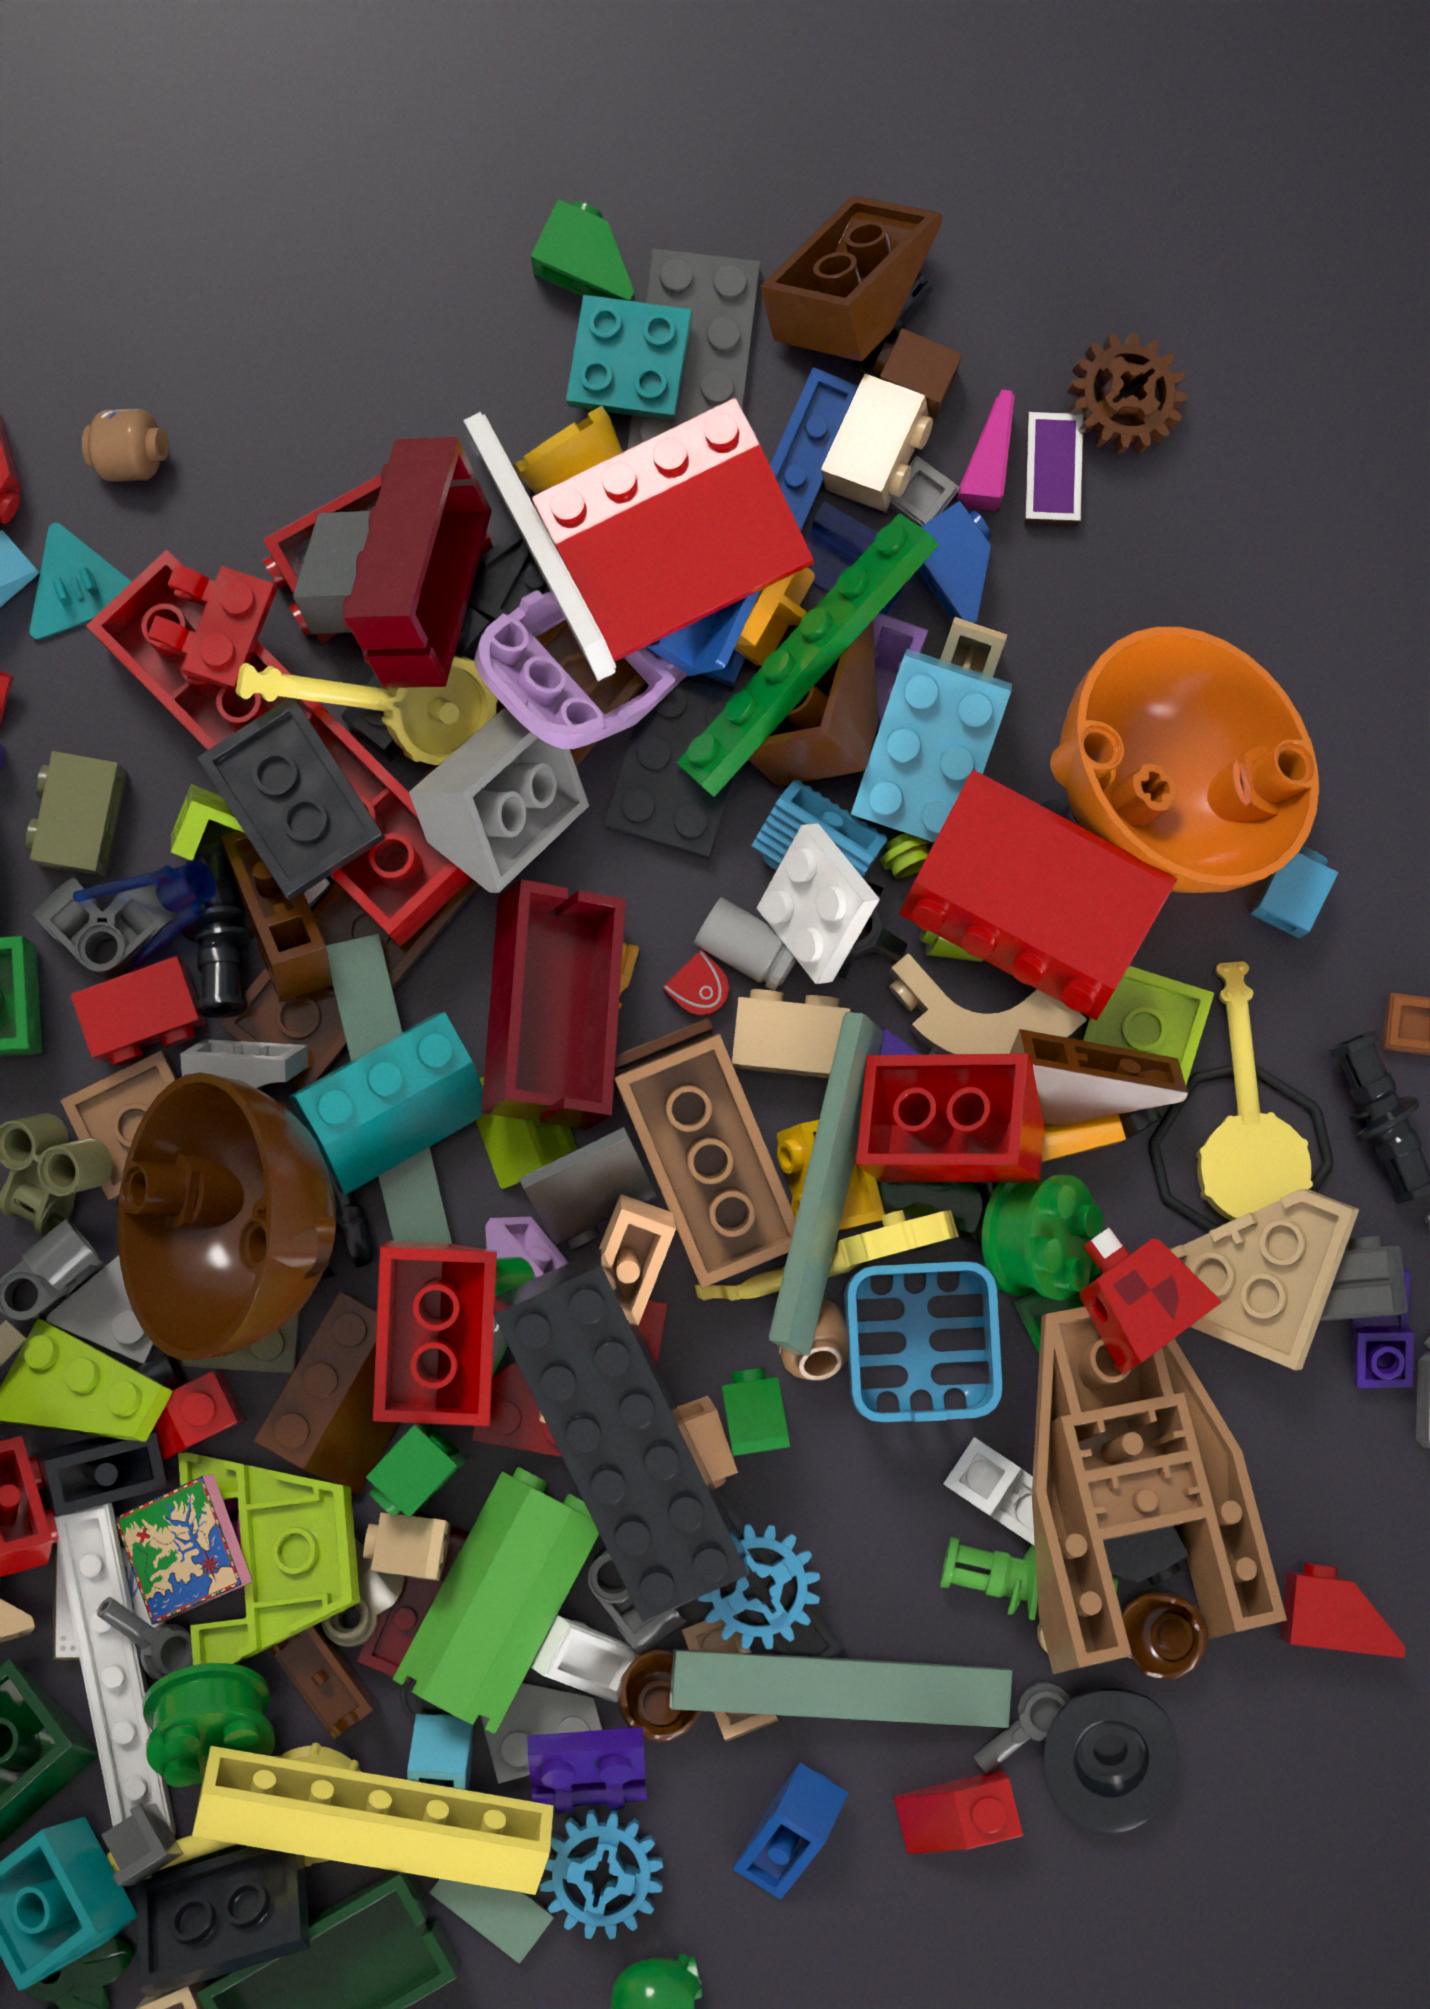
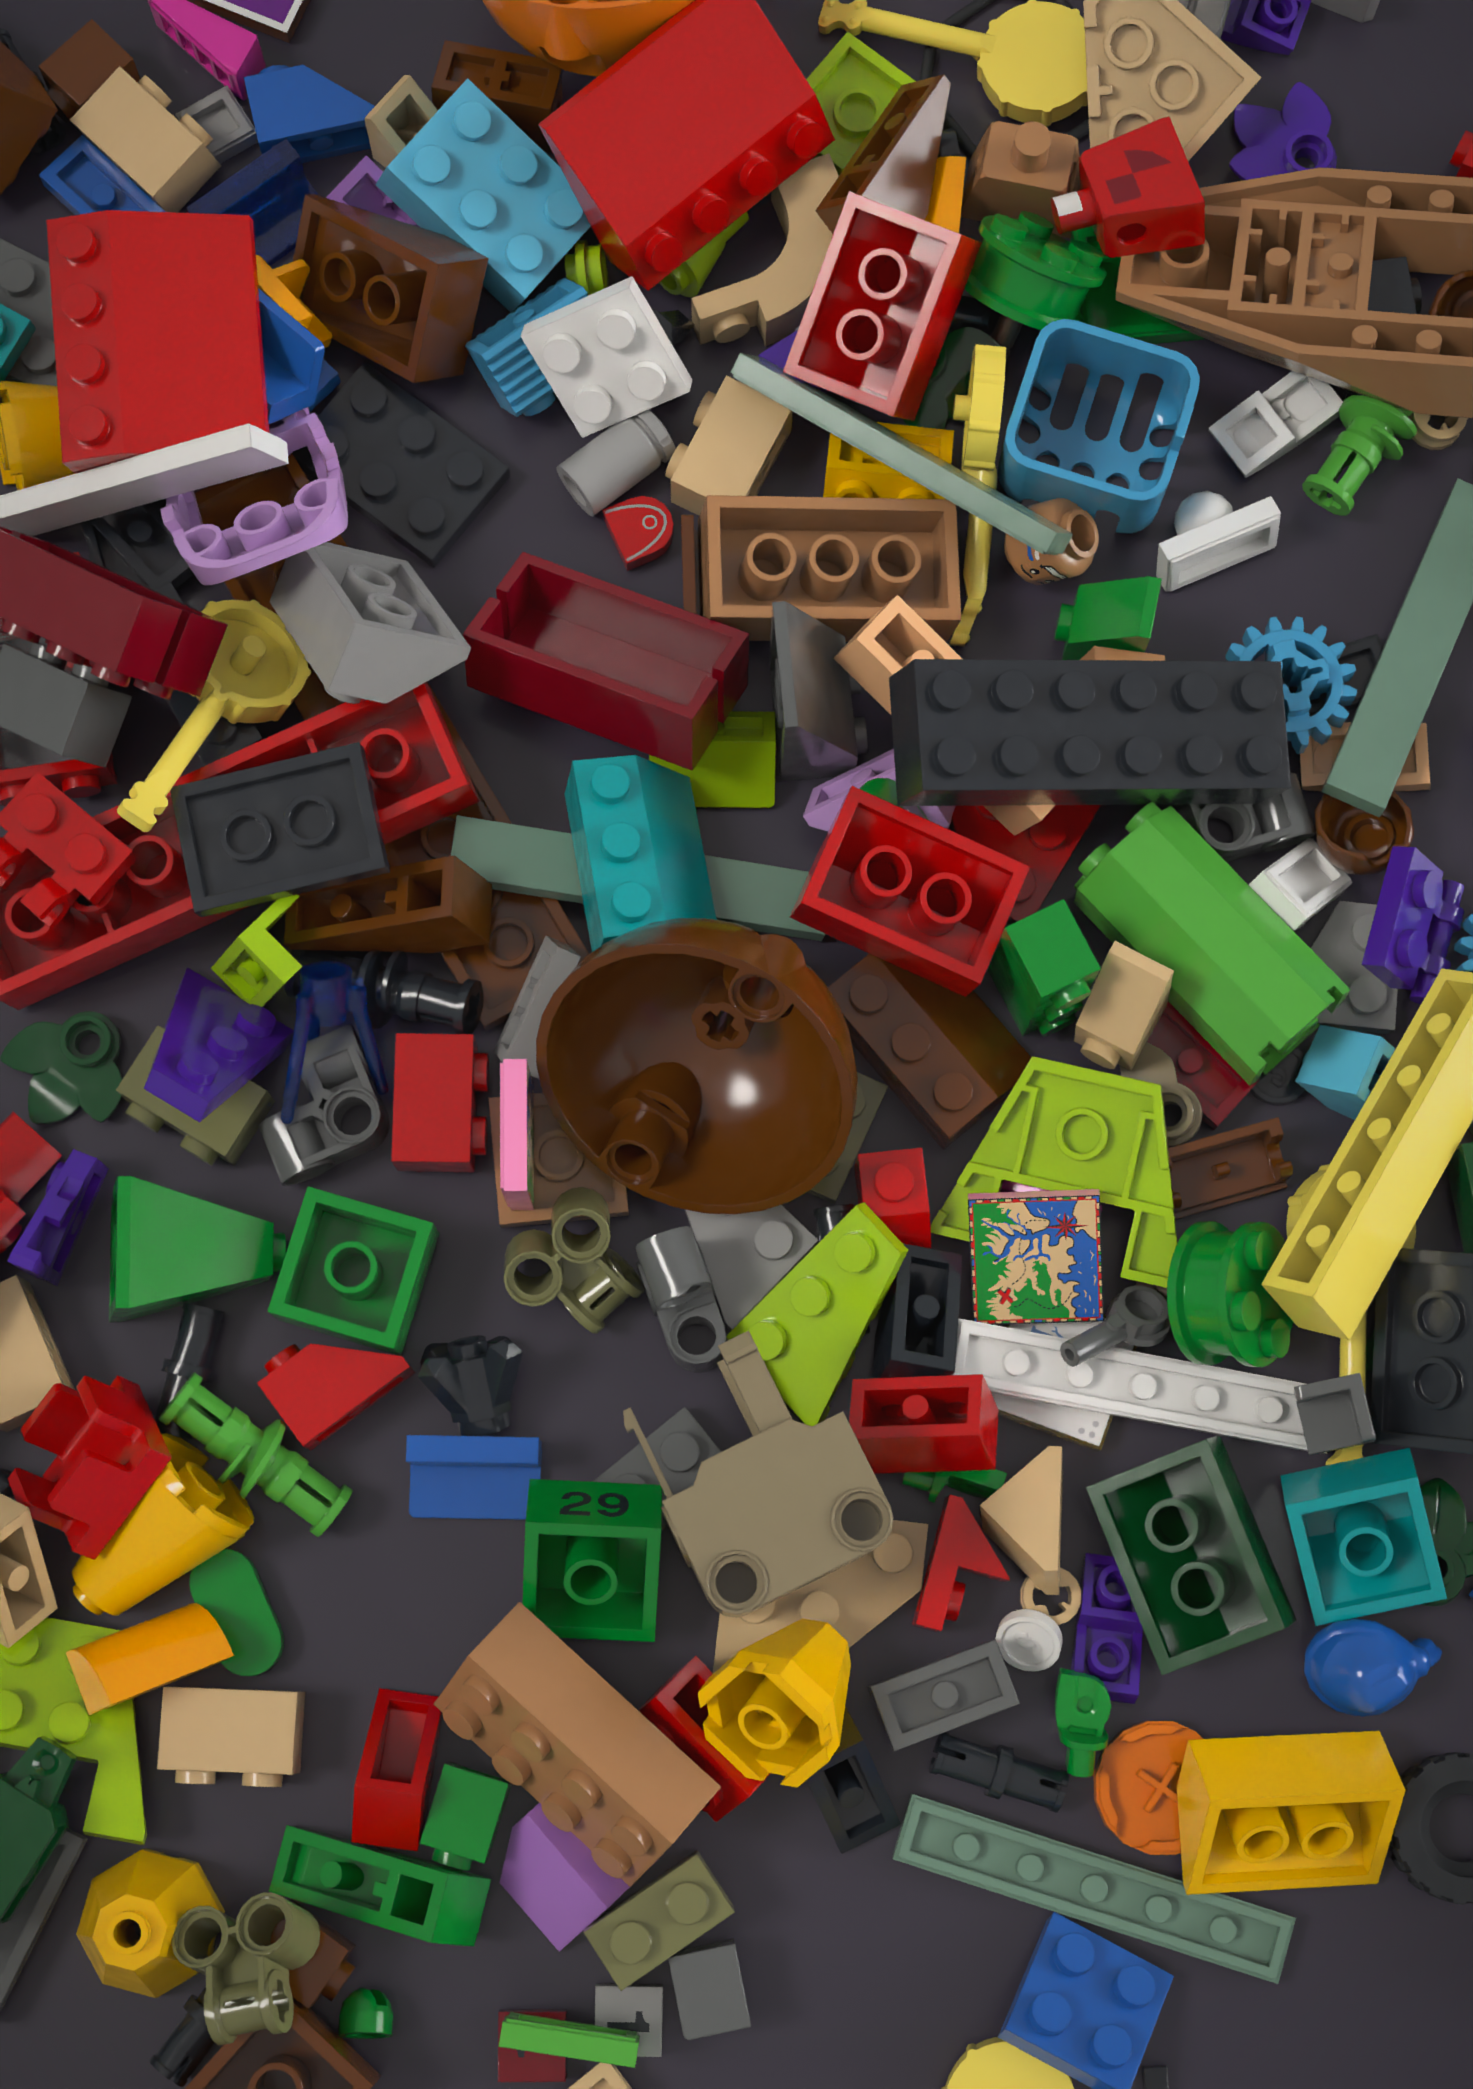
camera: 70 degrees left, 5 degrees down
green plate [676,513,939,797] -> none
none -> dark green plate [0,1011,123,1125]
none -> dark purple wing [144,967,294,1123]
none -> reddish brown hinge [431,40,563,153]
none -> bright pink tile [500,1059,534,1210]
none -> medium nougat torso [961,121,1080,239]
none -> white tile [1156,491,1281,592]
none -> dark purple plate [1229,82,1337,180]

